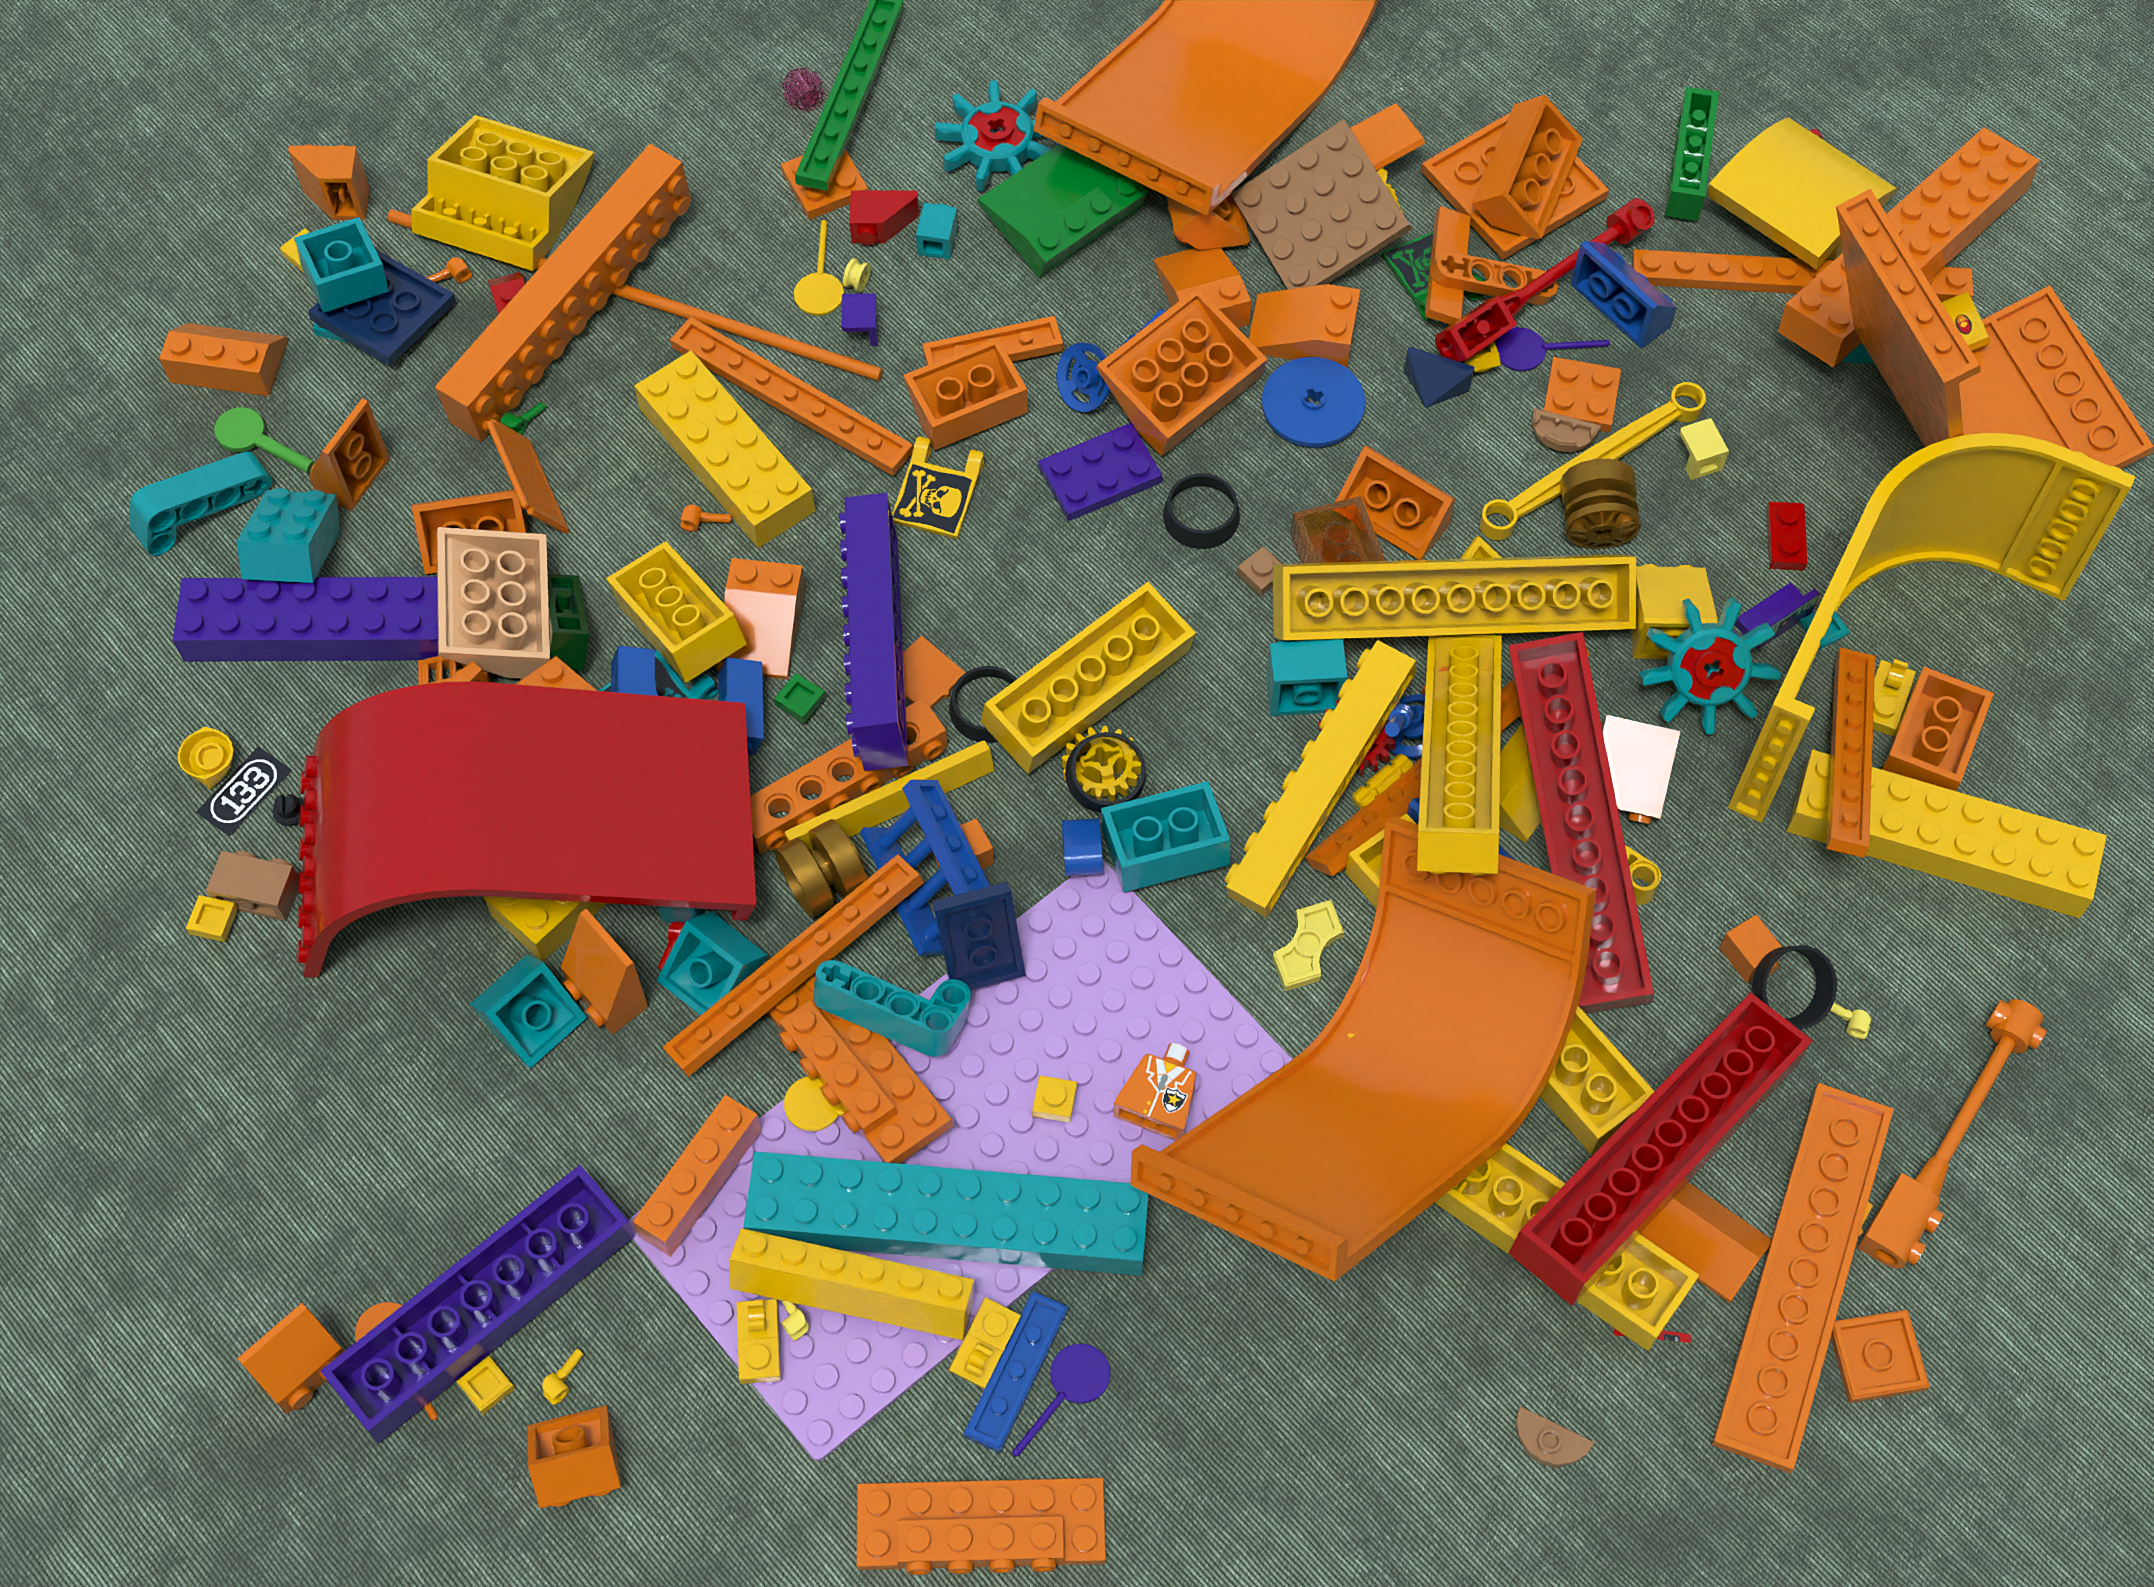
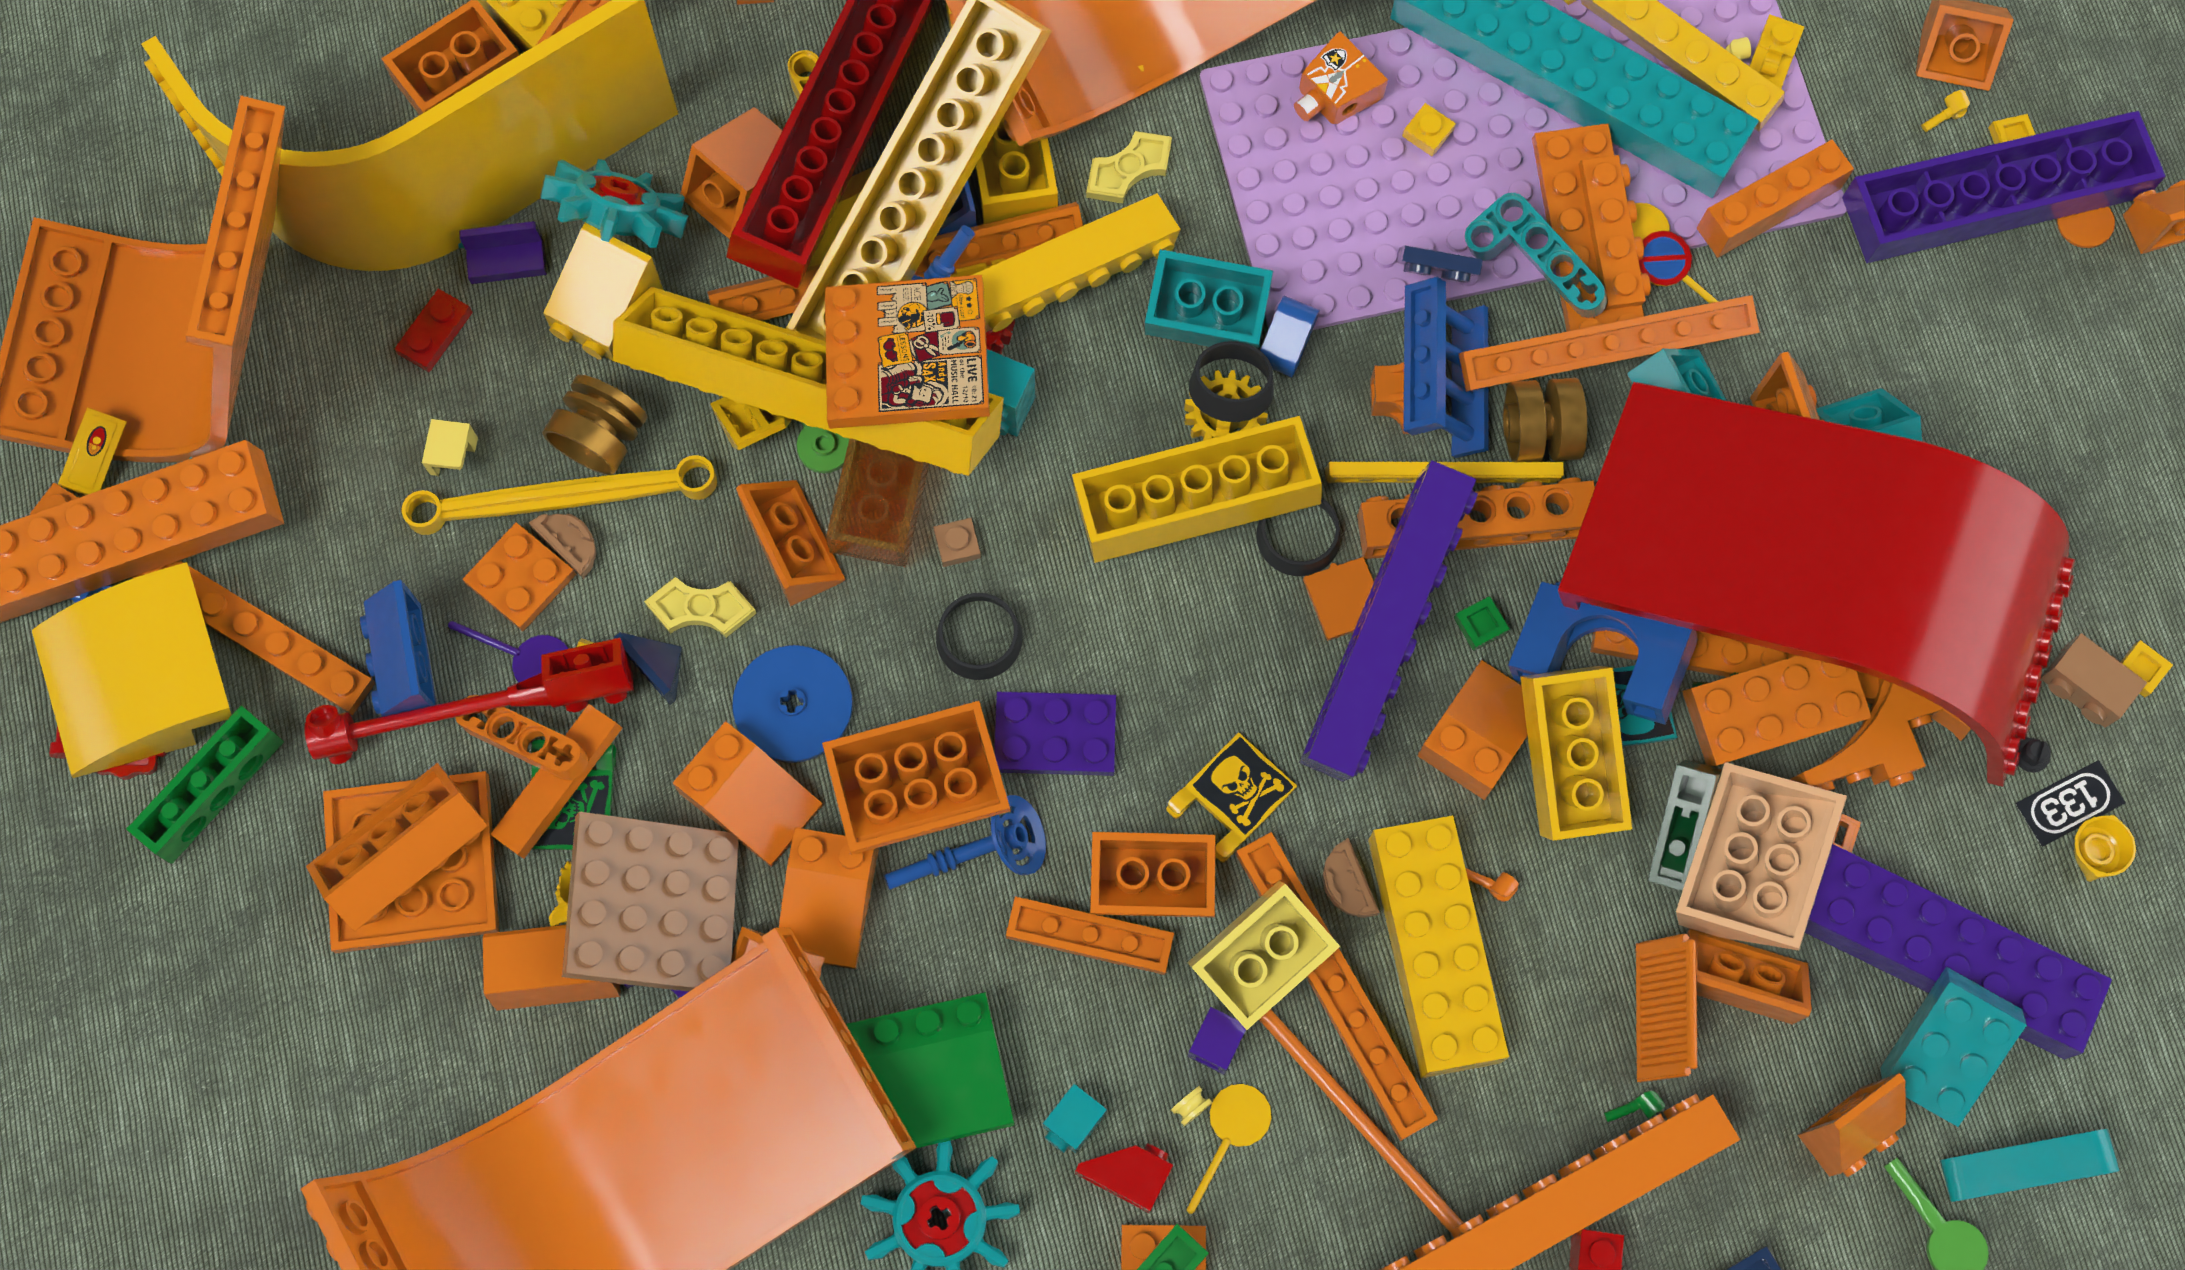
camera: 155 degrees left, 10 degrees up
none -> light yellow tile [644,577,757,638]
none -> plate [825,275,990,429]
none -> light yellow slope [1187,881,1340,1030]
none -> medium nougat plate [1322,838,1380,918]
none -> piece [1638,231,1719,303]

